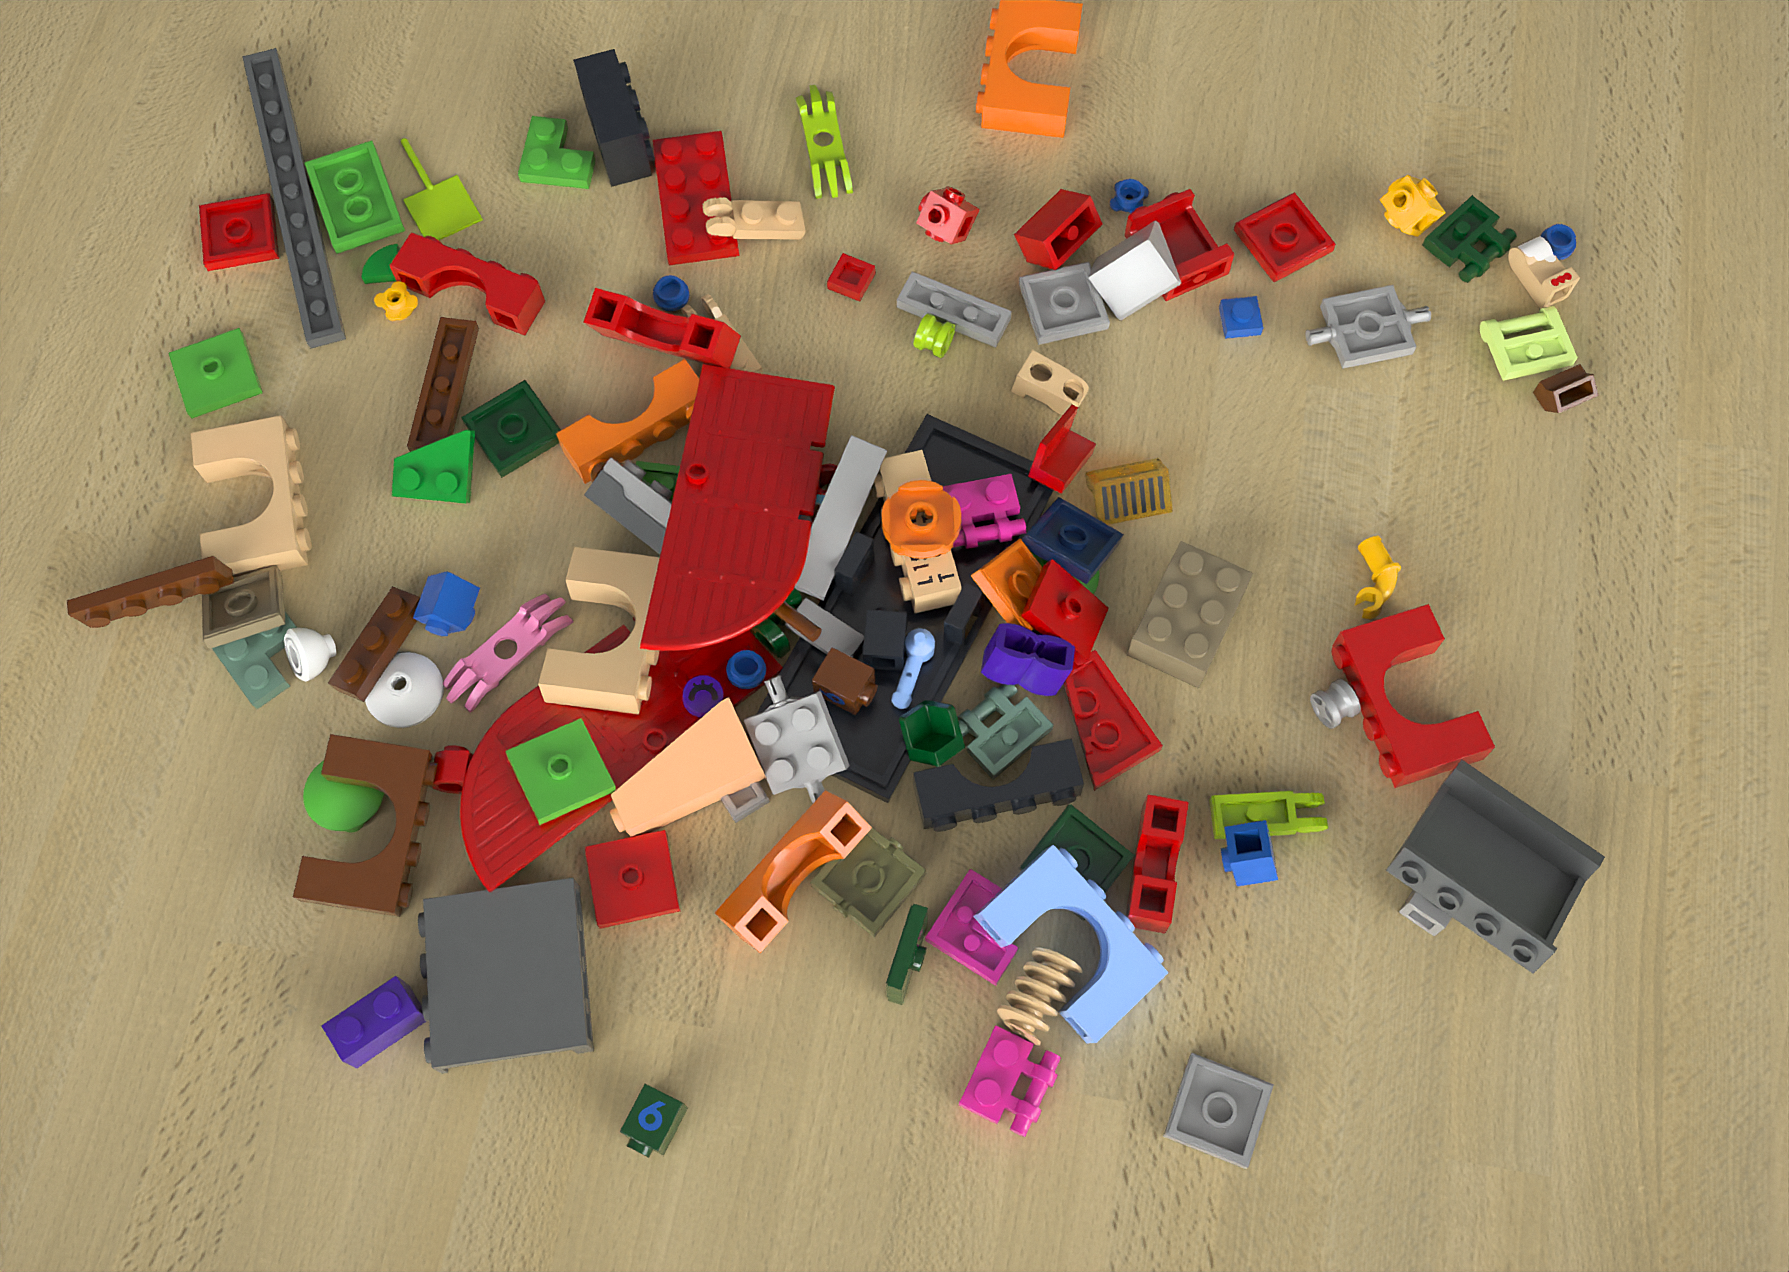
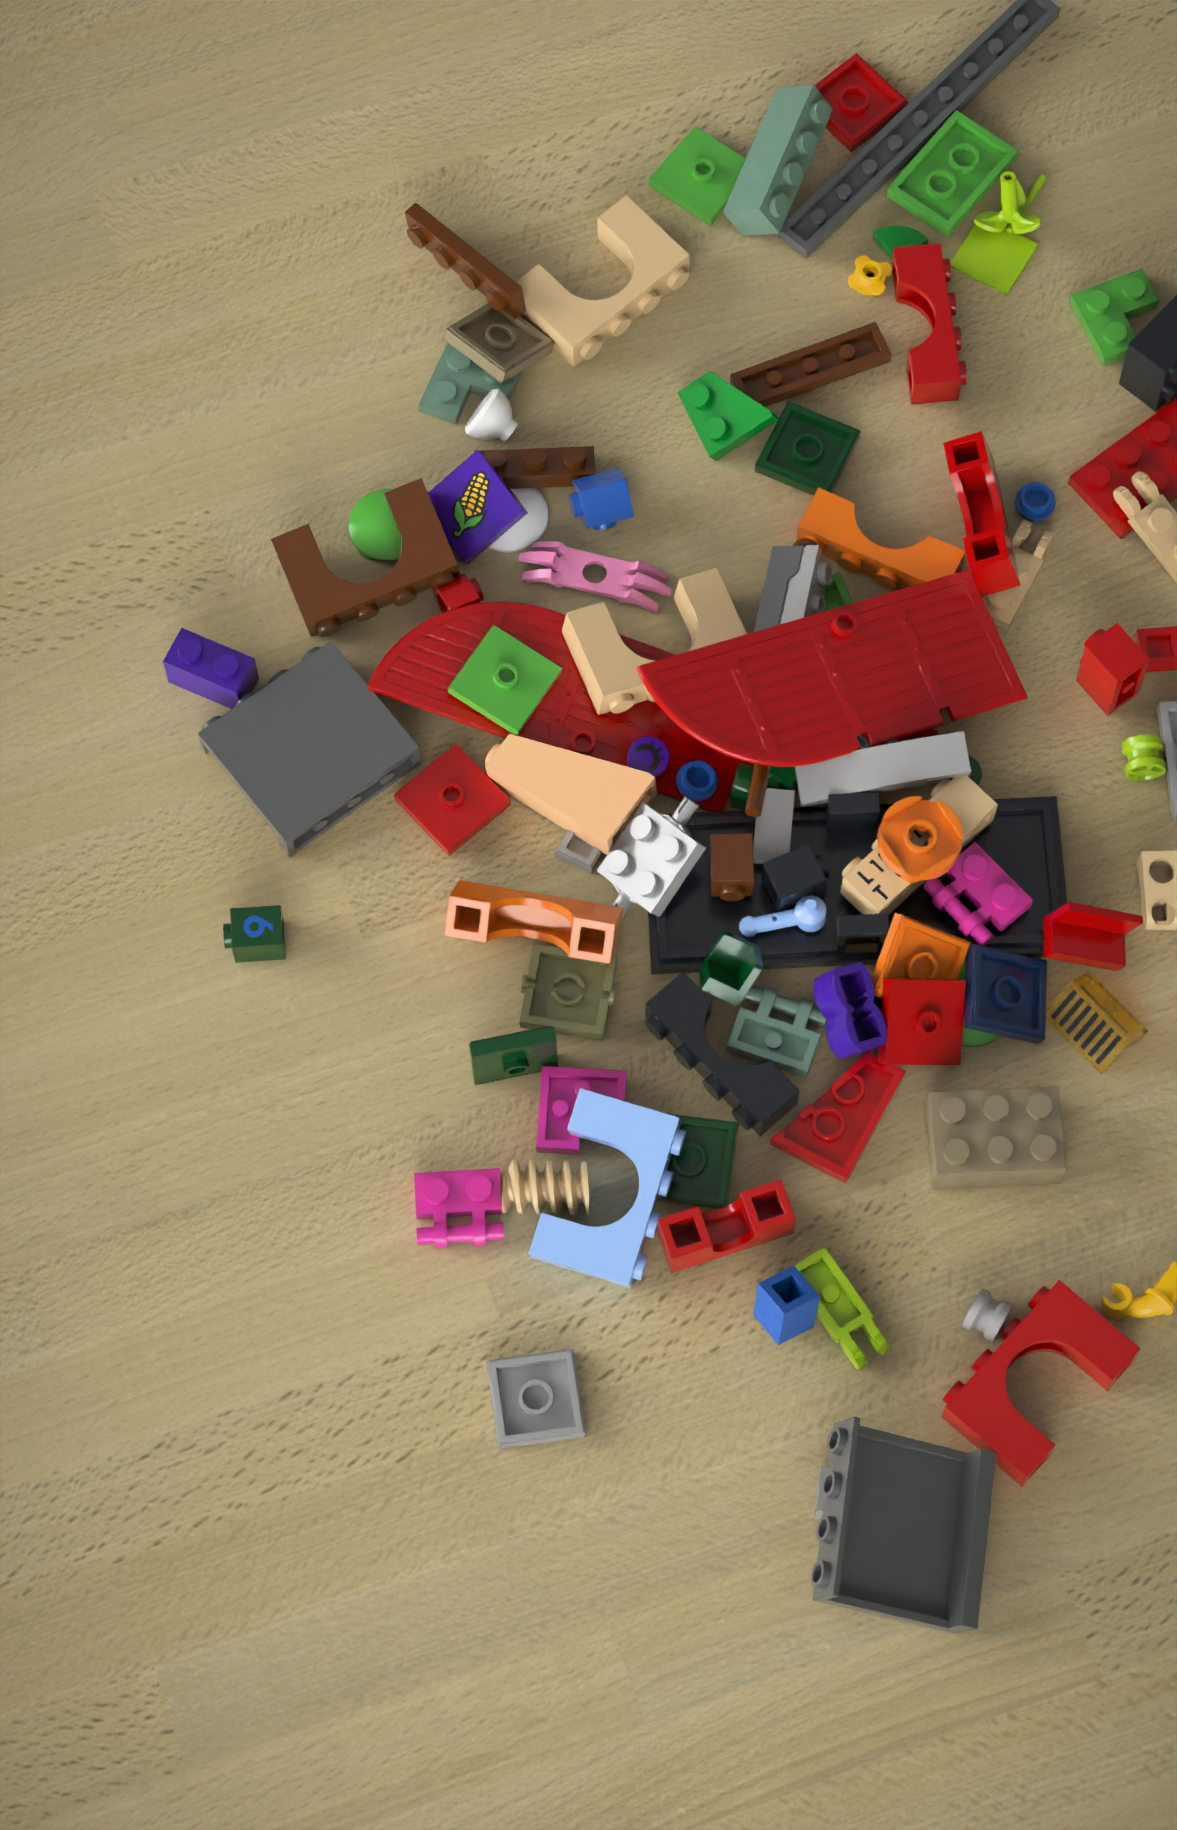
camera: 60 degrees right, 0 degrees up
none -> dark purple tile [428,450,528,564]
none -> sand green brick [723,84,833,236]
none -> lime plant [974,171,1042,234]
none -> red brick [1076,623,1150,716]

